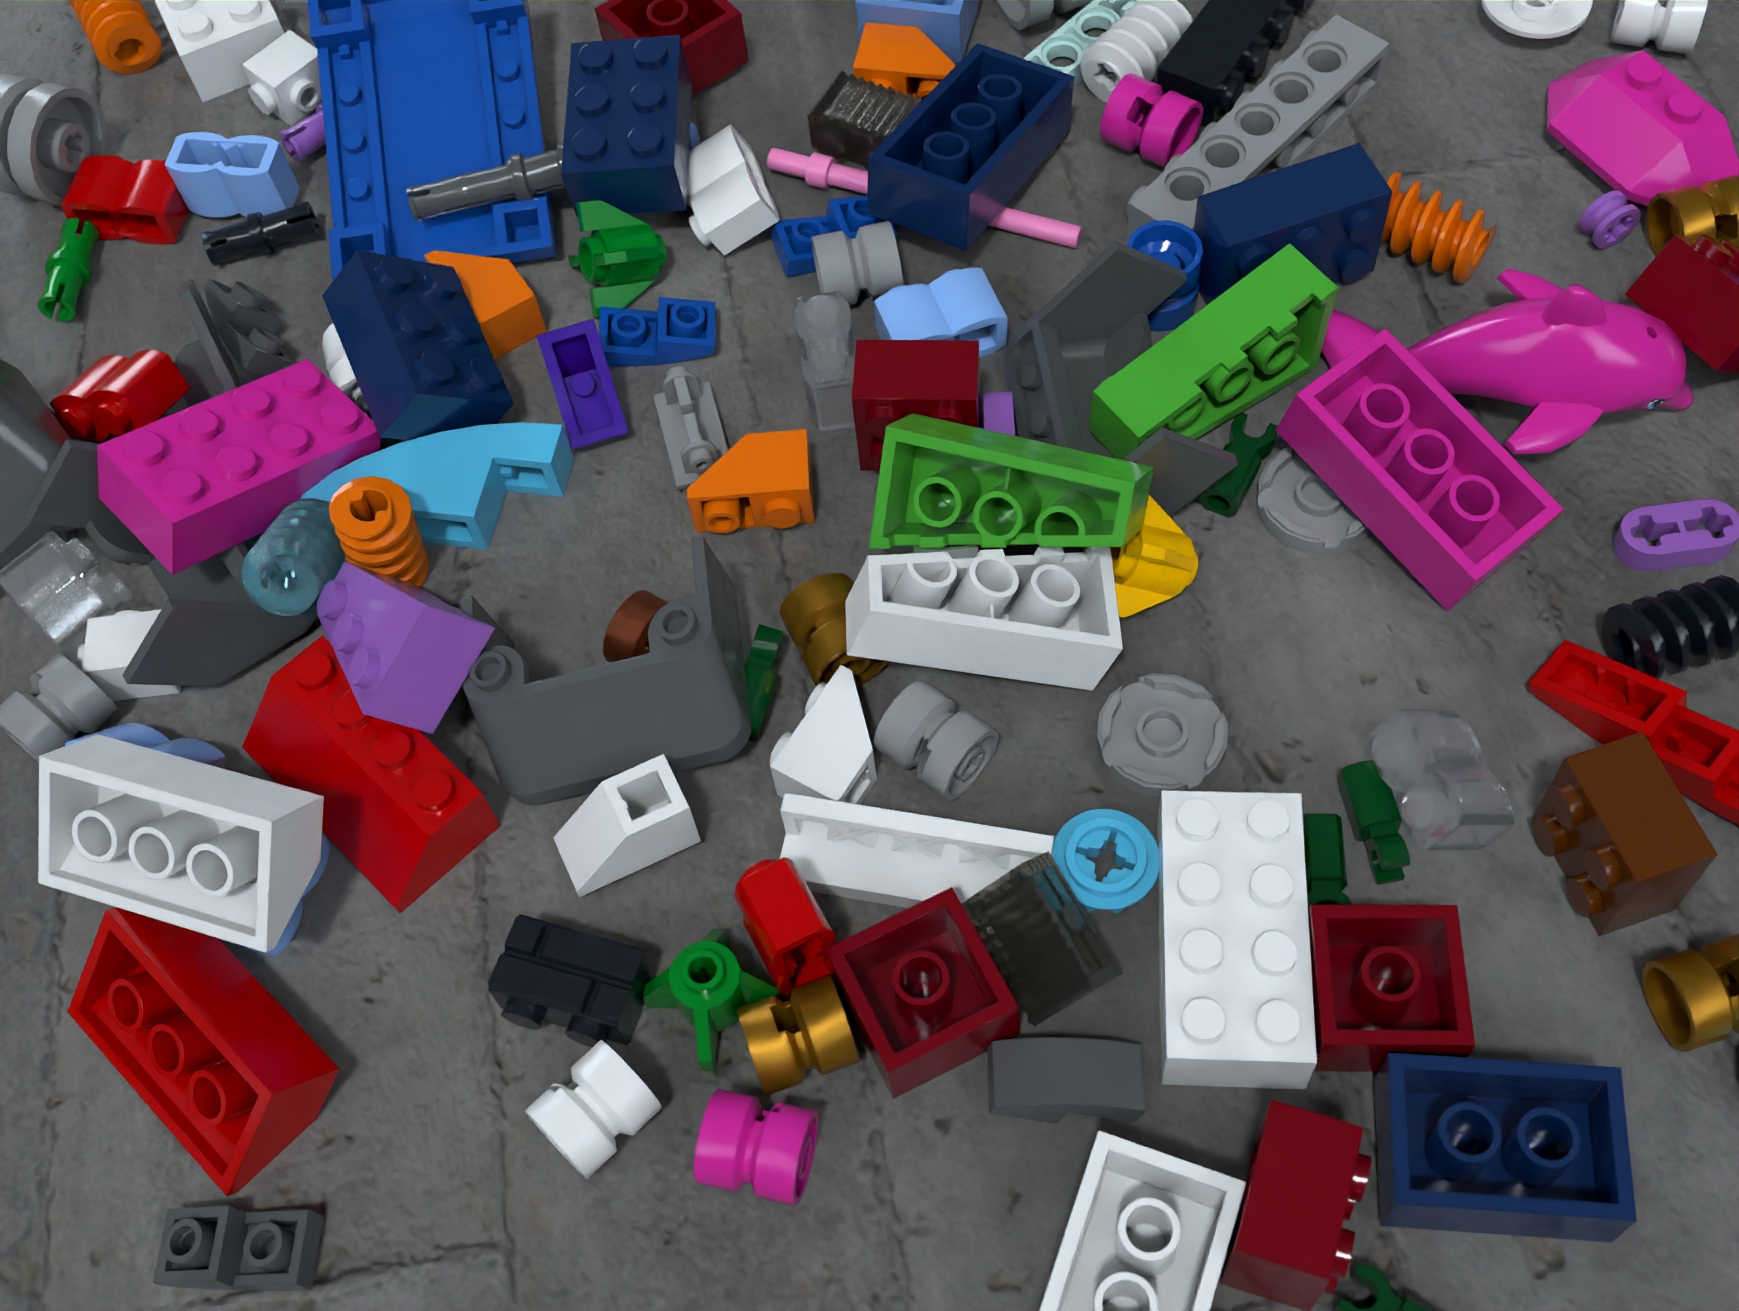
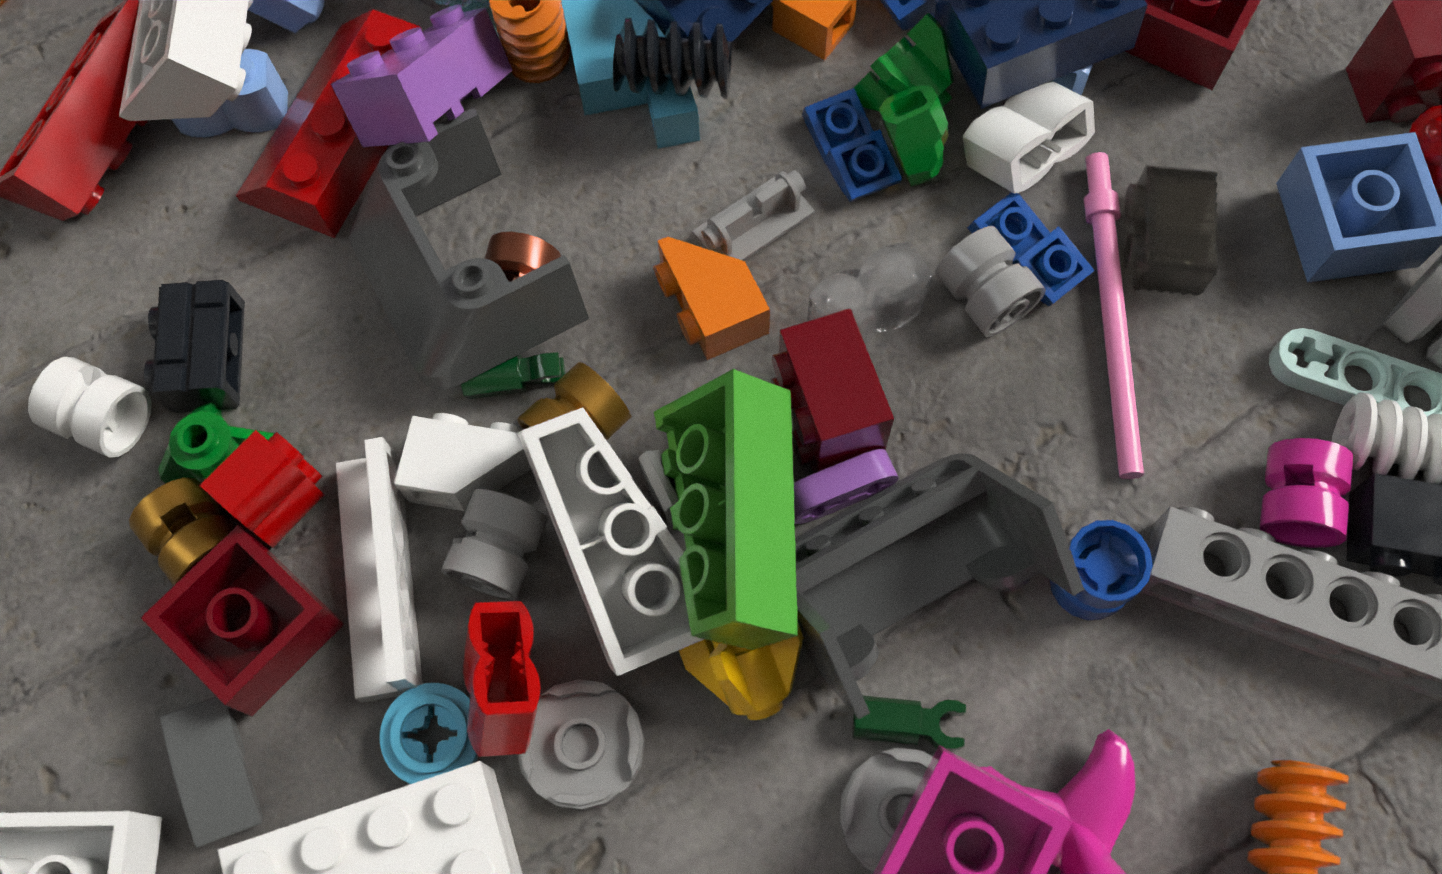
camera: 65 degrees right, 10 degrees up
dark purple slope [536,319,629,449] -> none
white slope [553,754,701,897] -> none
dark pink wheel [694,1089,819,1206] -> none
orange slope [853,22,956,112] -> none
dark blue brick [867,43,1075,251] -> none
light blue brick [874,268,1008,357] -> none
clear smoke brick [962,851,1123,1026] -> none
bright green wedge [1088,243,1339,460] -> none
dark blue brick [1194,143,1393,305] -> none
none -> red brick [463,601,540,757]
none -> black piece [613,18,732,99]
none -> green rock [879,85,949,187]

